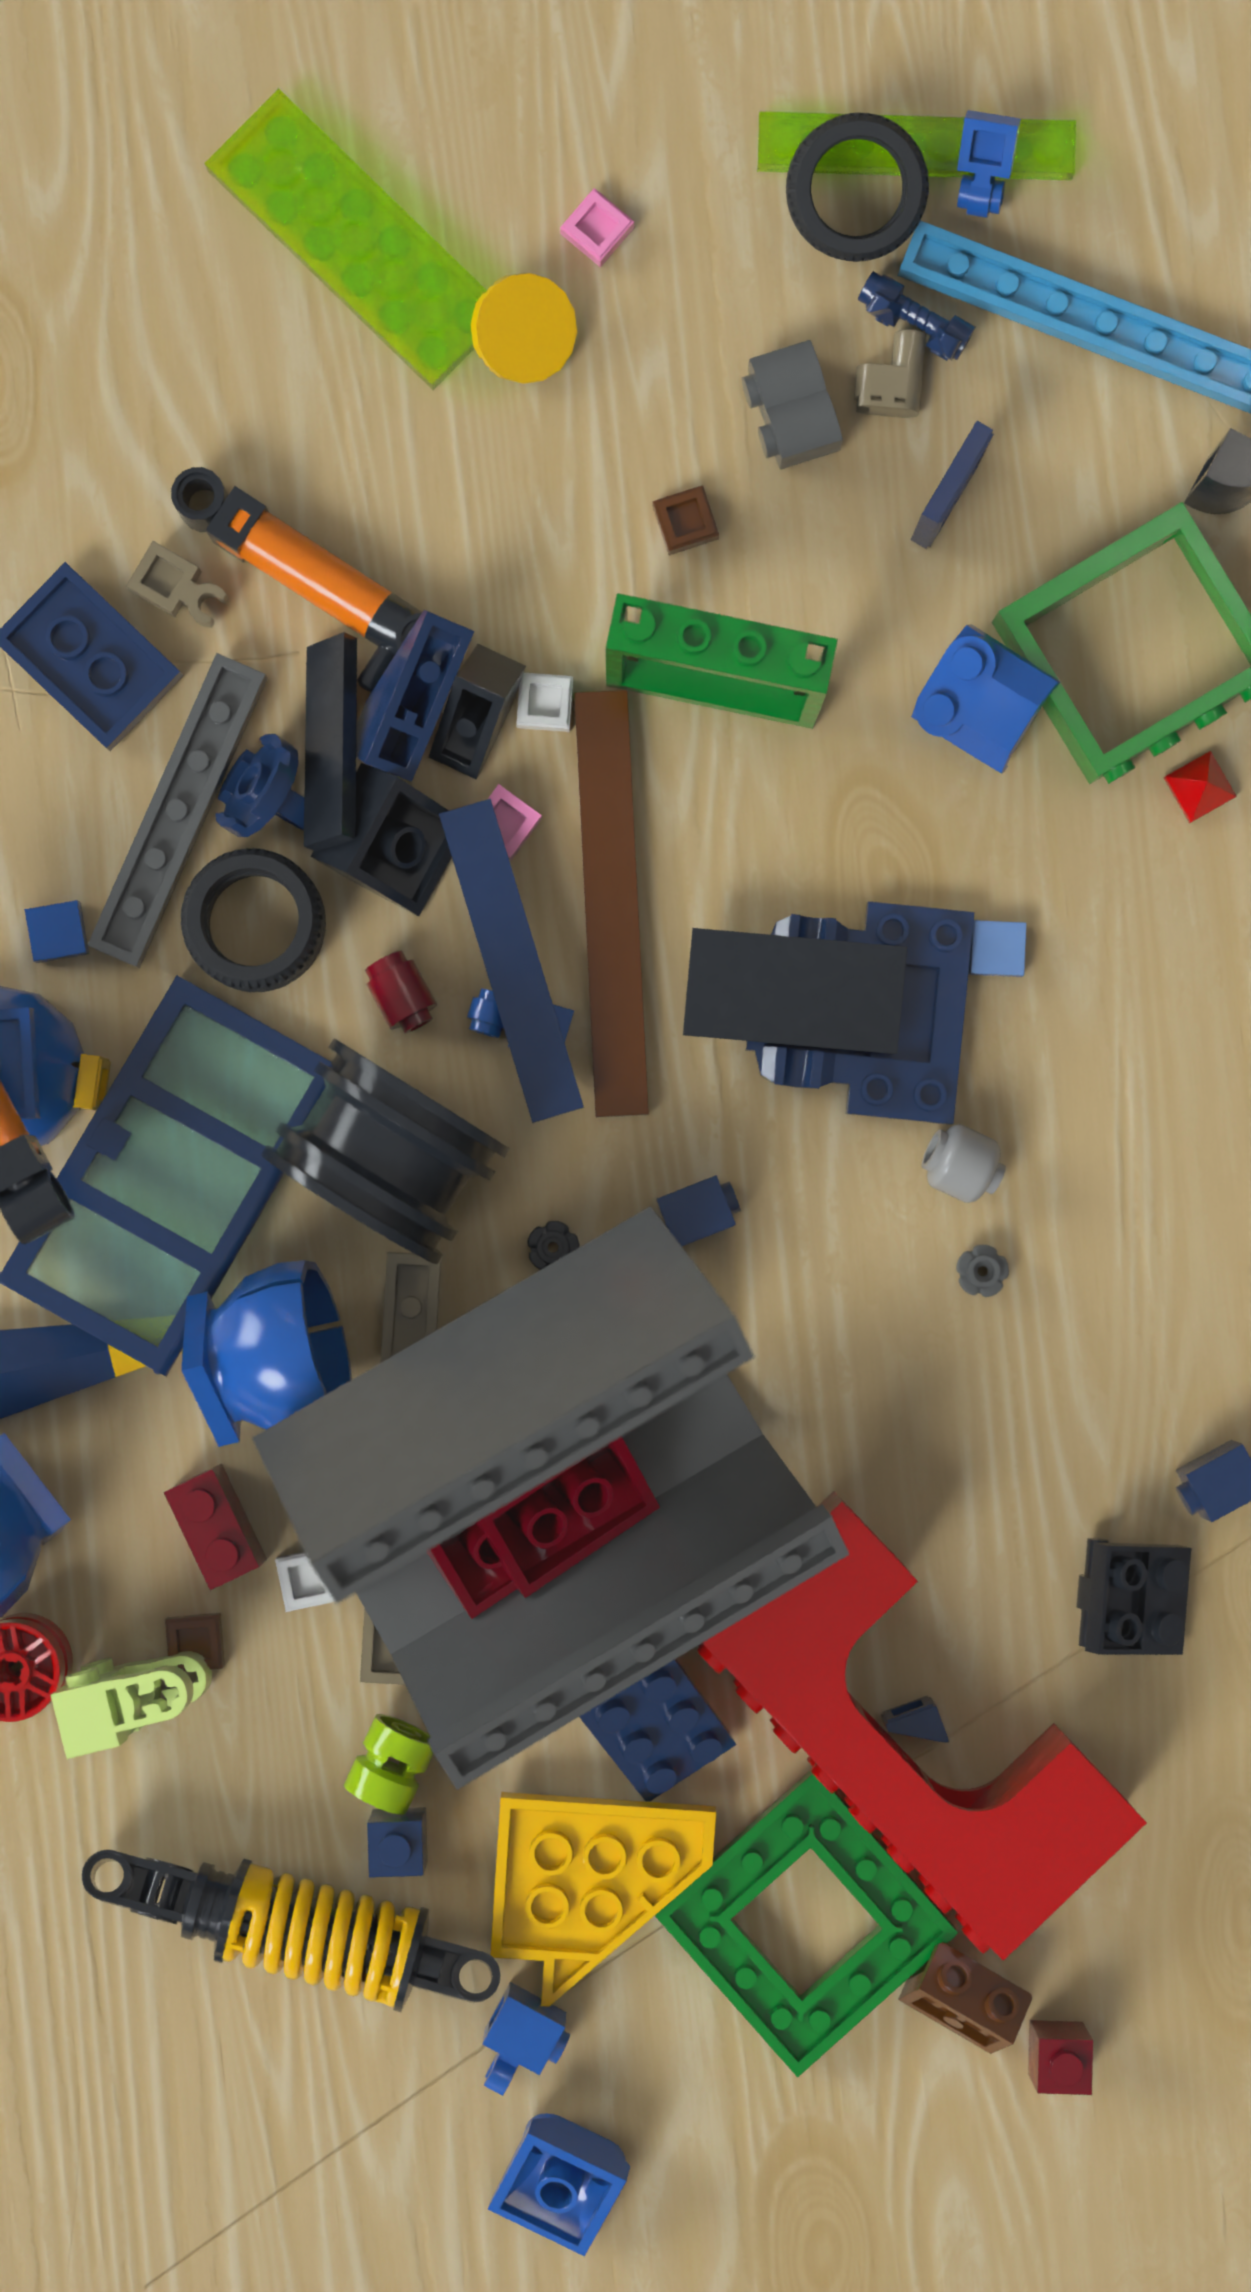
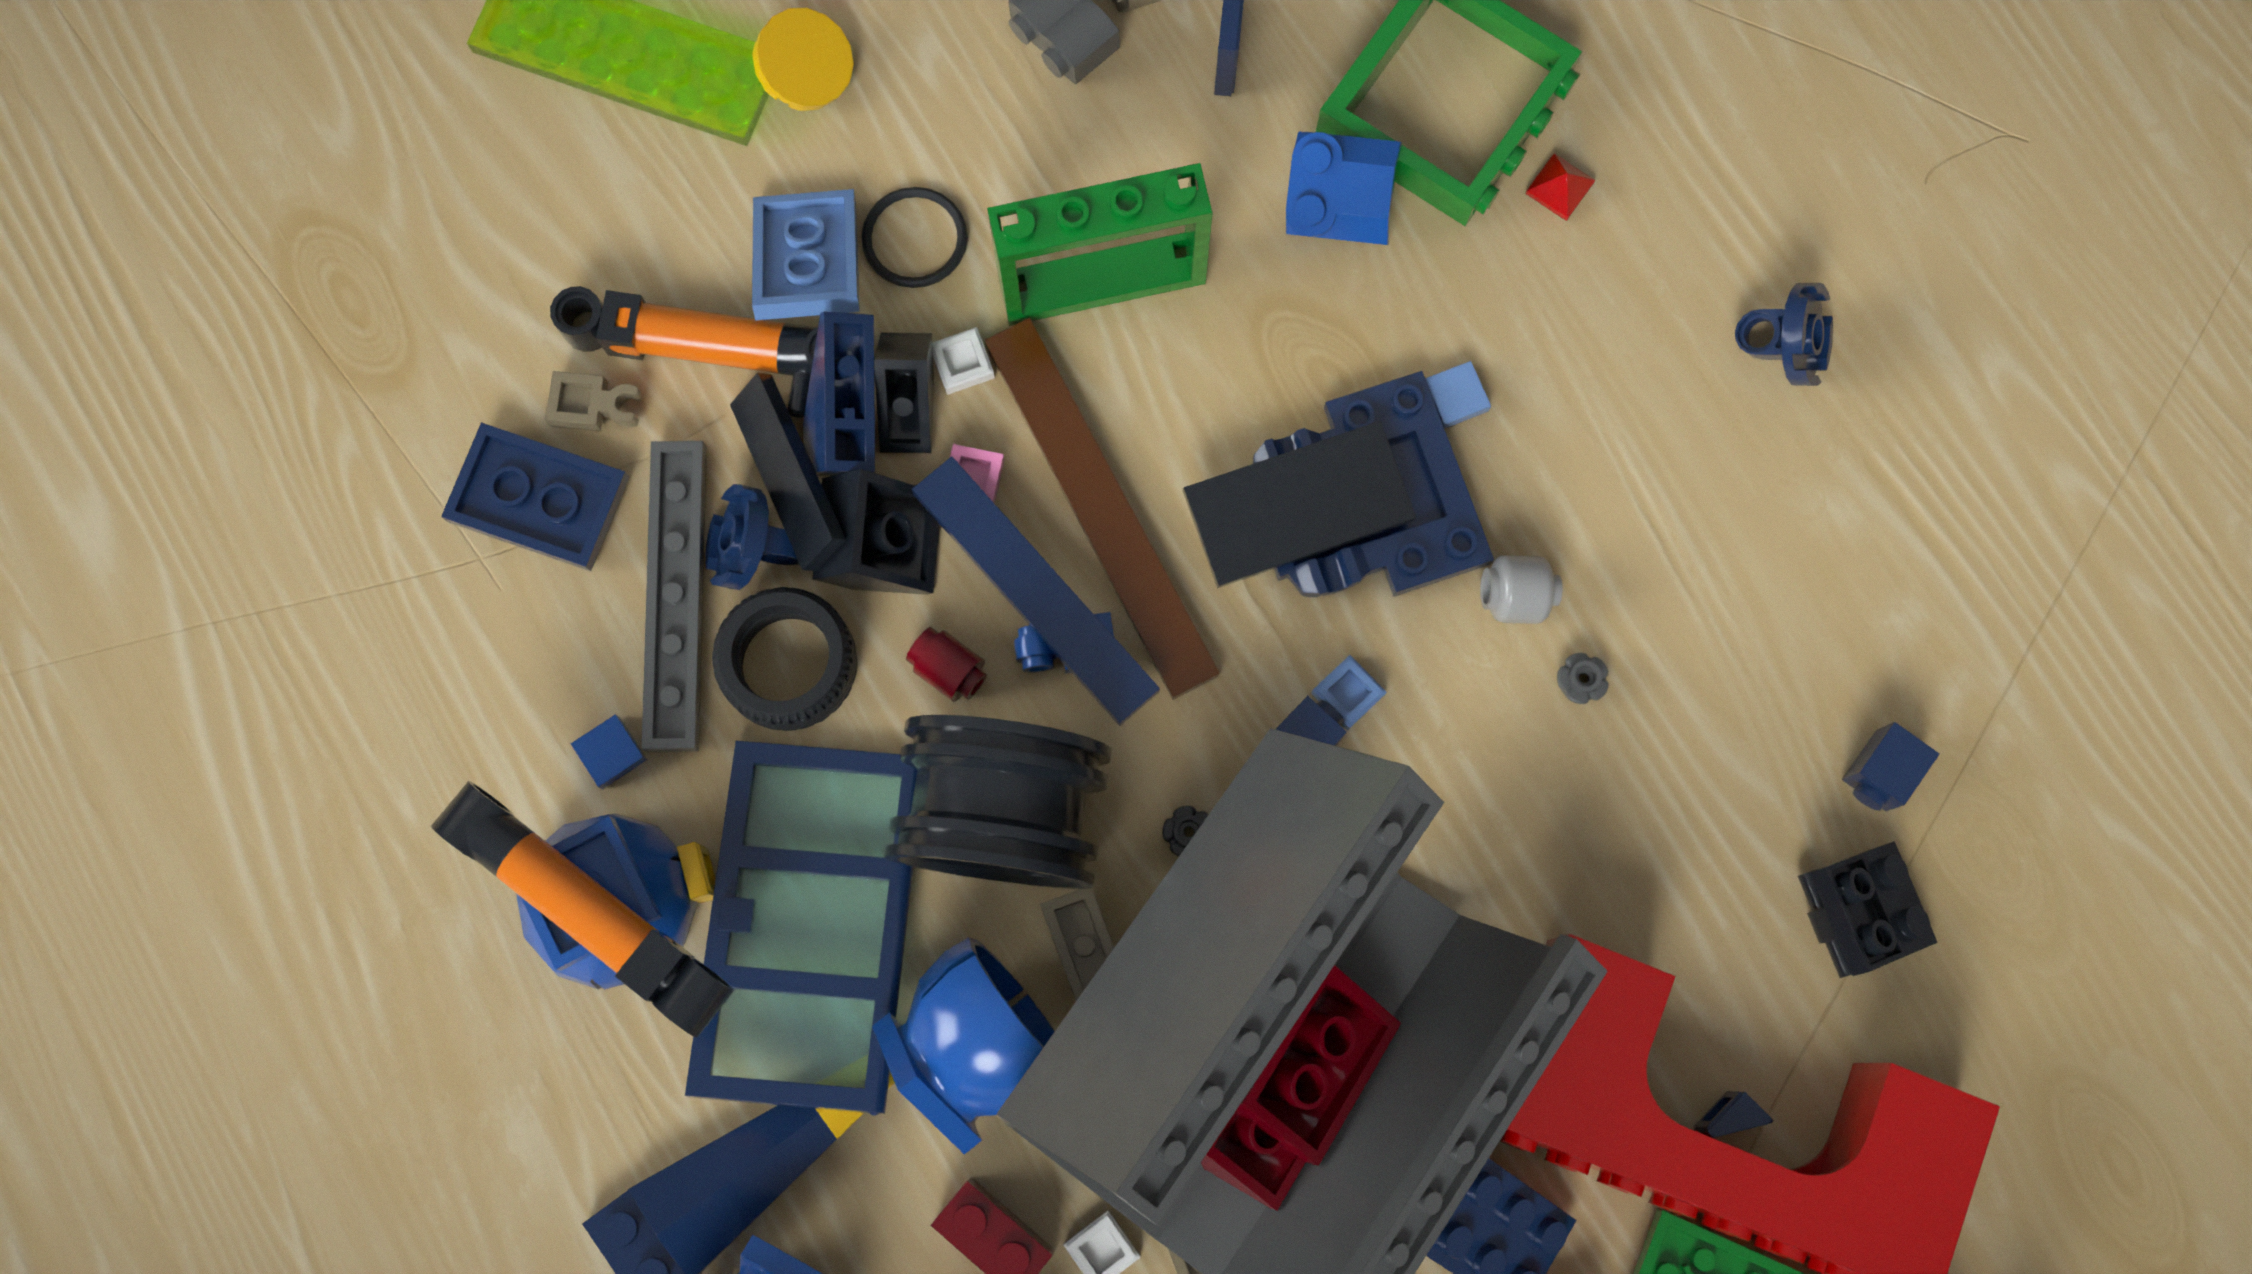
camera: 20 degrees left, 10 degrees down
reddish brown tile [652,485,719,555] -> none
none -> medium blue plate [752,189,860,321]
none -> black tyre [861,187,968,288]
none -> medium blue tile [1311,655,1387,731]

